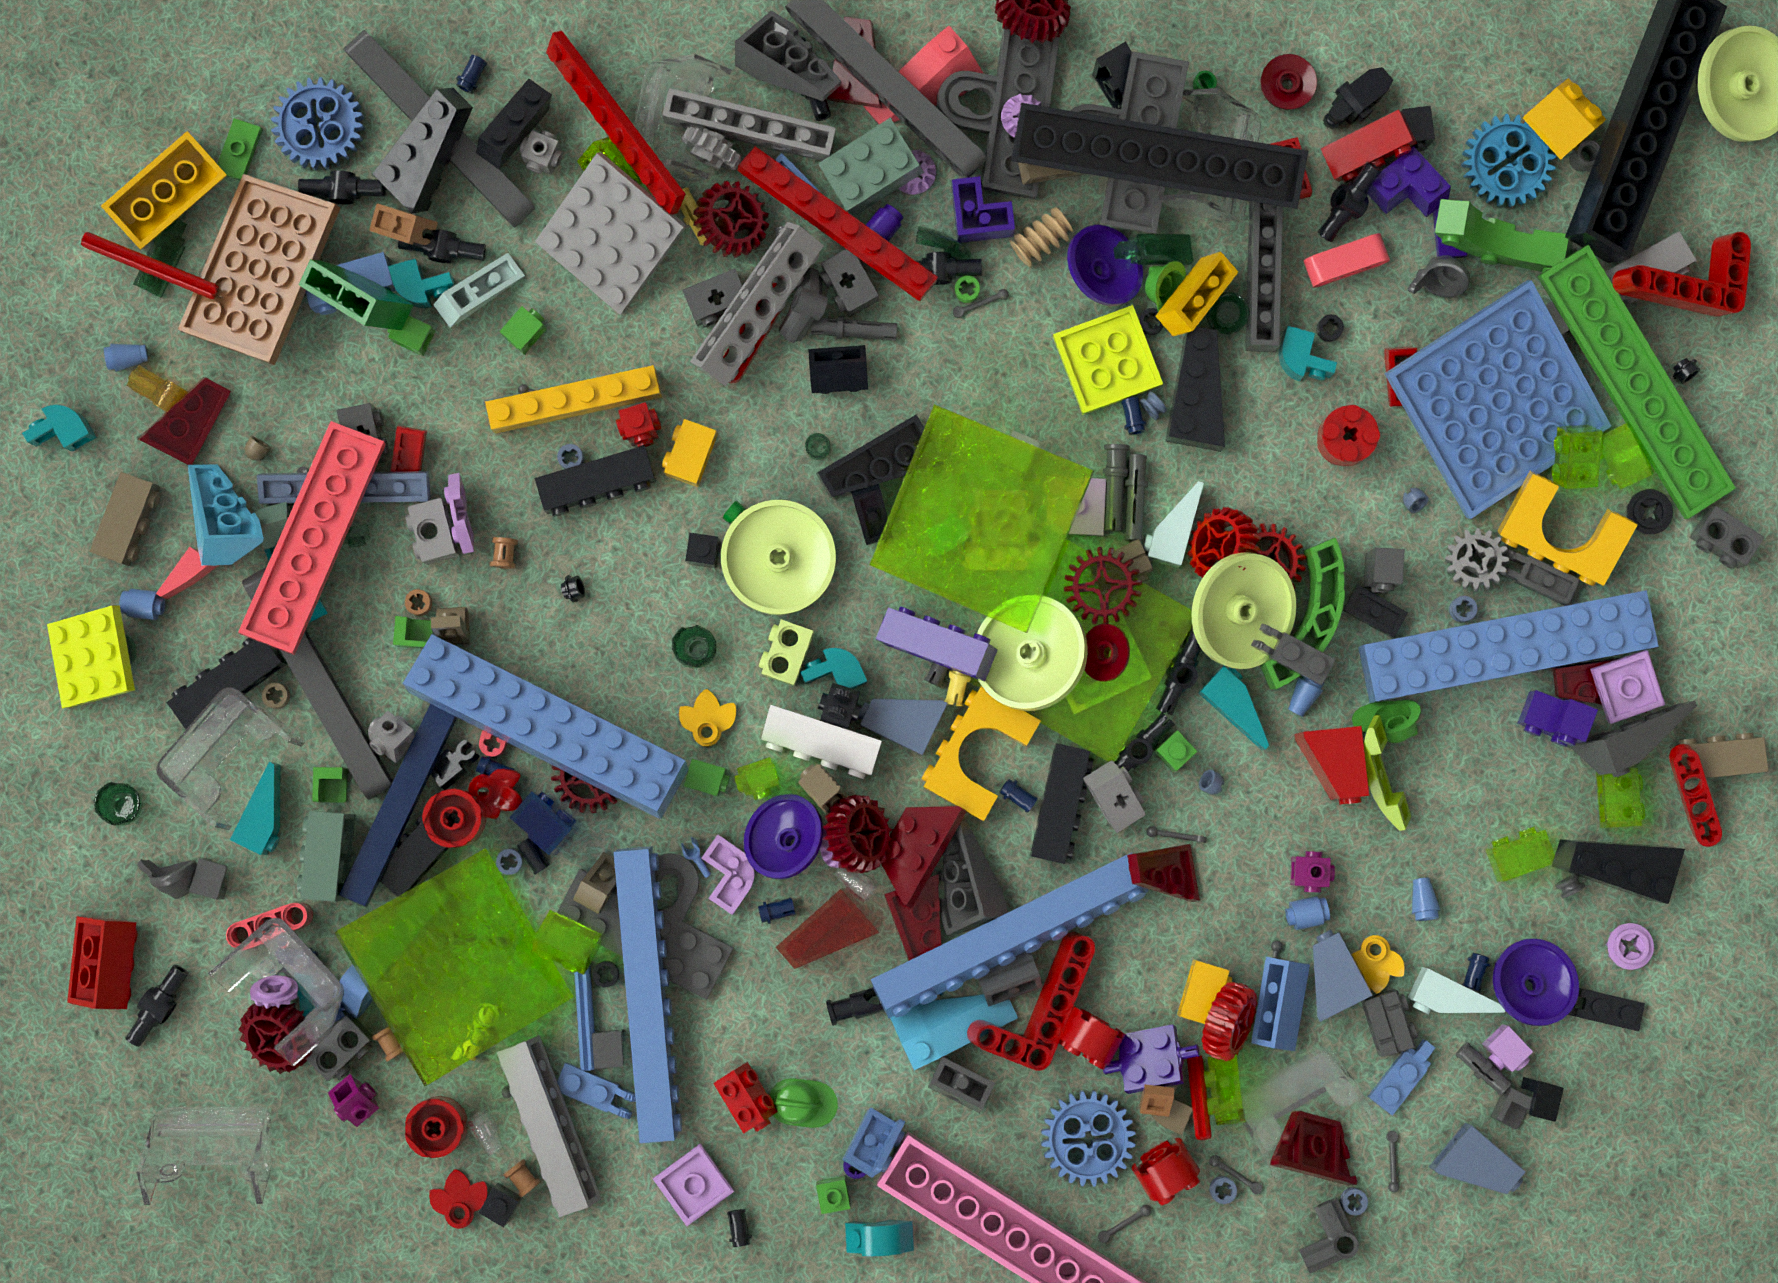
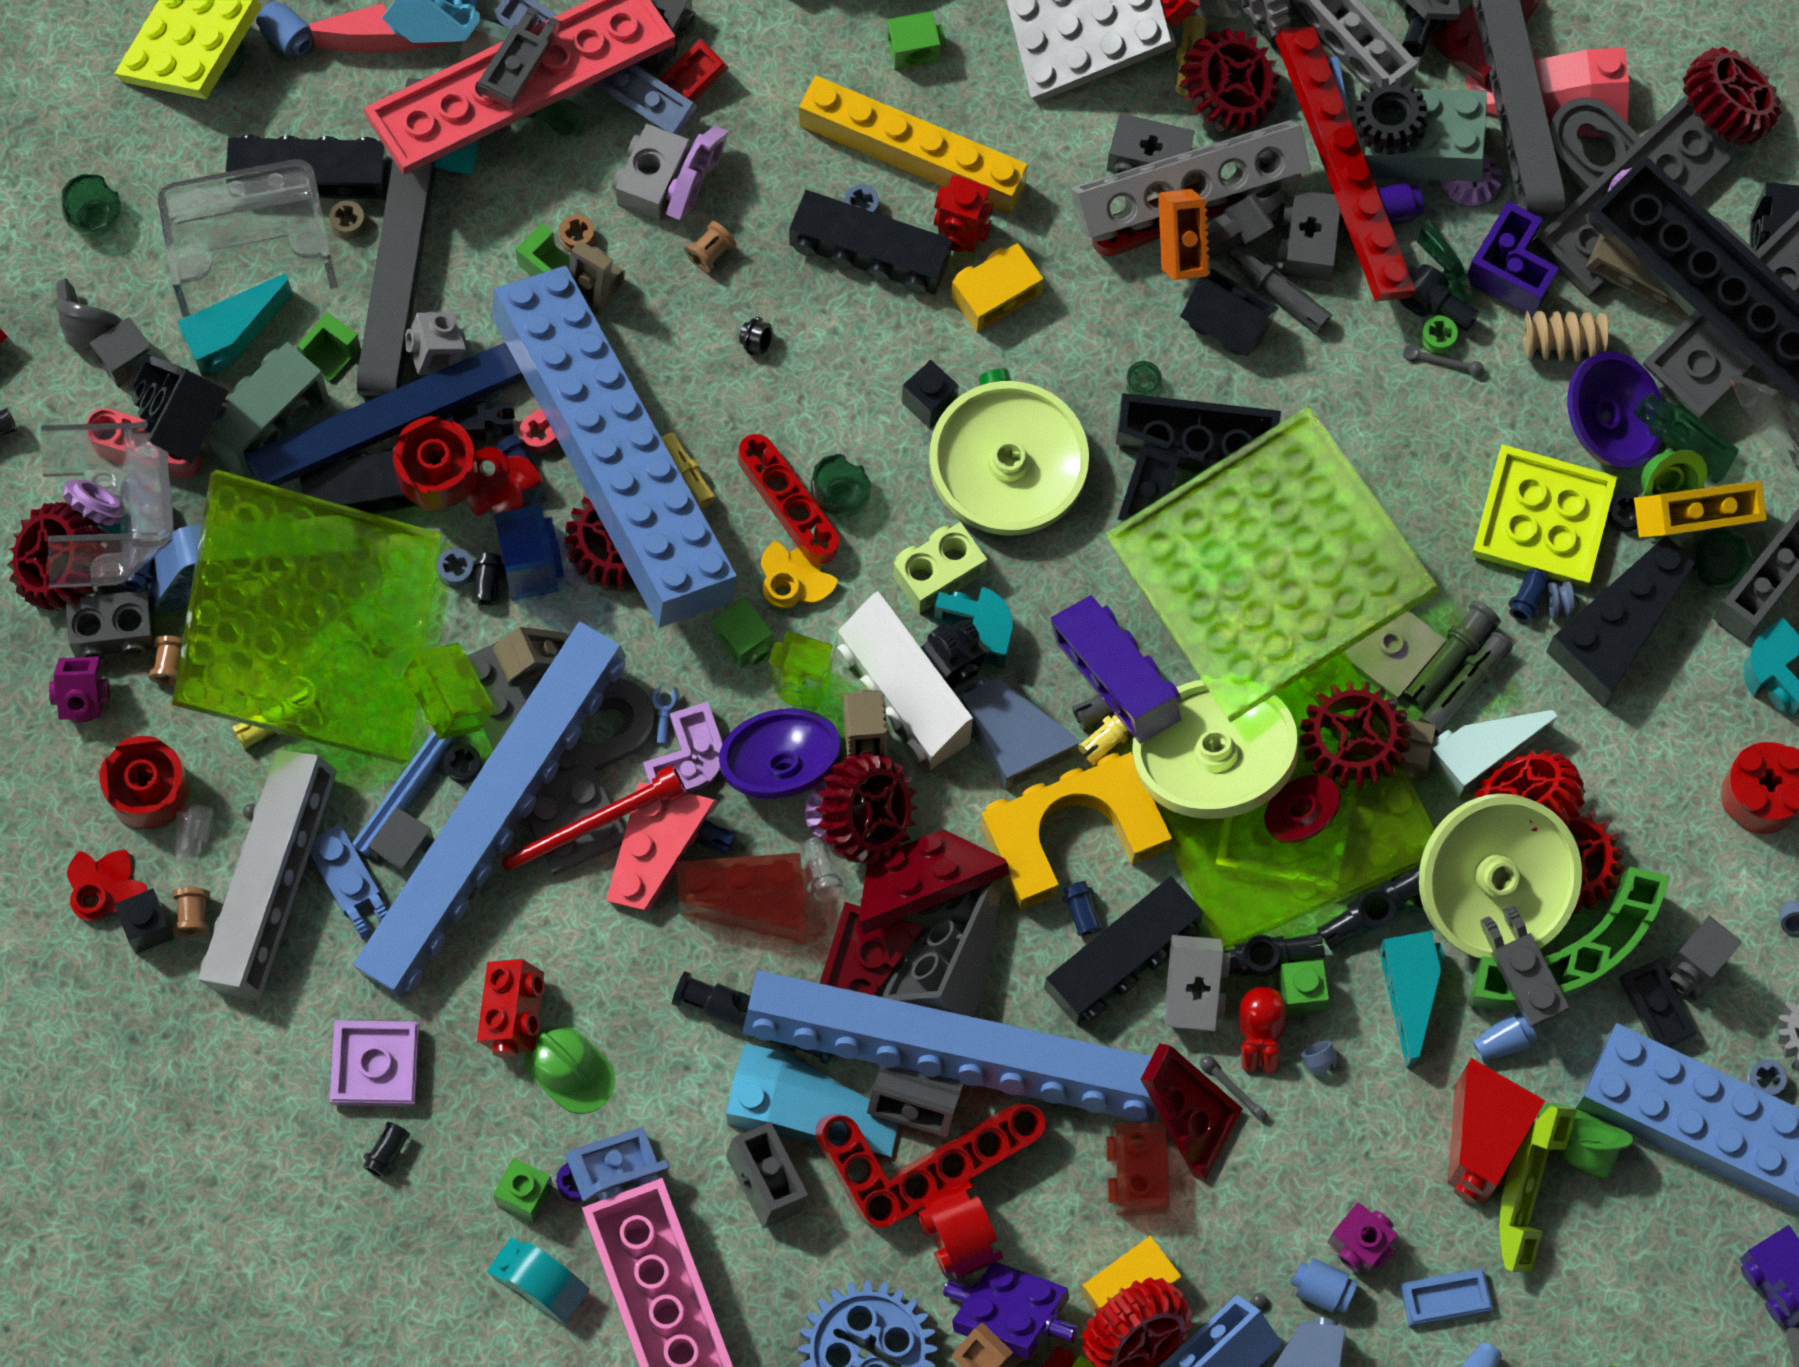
camera: 35 degrees right, 15 degrees down
none -> black wedge [129,354,229,464]
none -> dark grey hinge [477,7,561,108]
none -> red piece [502,765,687,871]
none -> coral wing [606,782,719,912]
none -> light yellow pin [661,432,716,510]
none -> red beam [738,434,839,565]
none -> clear red brick [1105,1123,1169,1215]
none -> orange brick [1158,189,1210,280]
none -> red piece [1239,987,1287,1074]
none -> black tyre [1356,78,1427,155]
none -> medium blue tile [1399,1268,1493,1327]

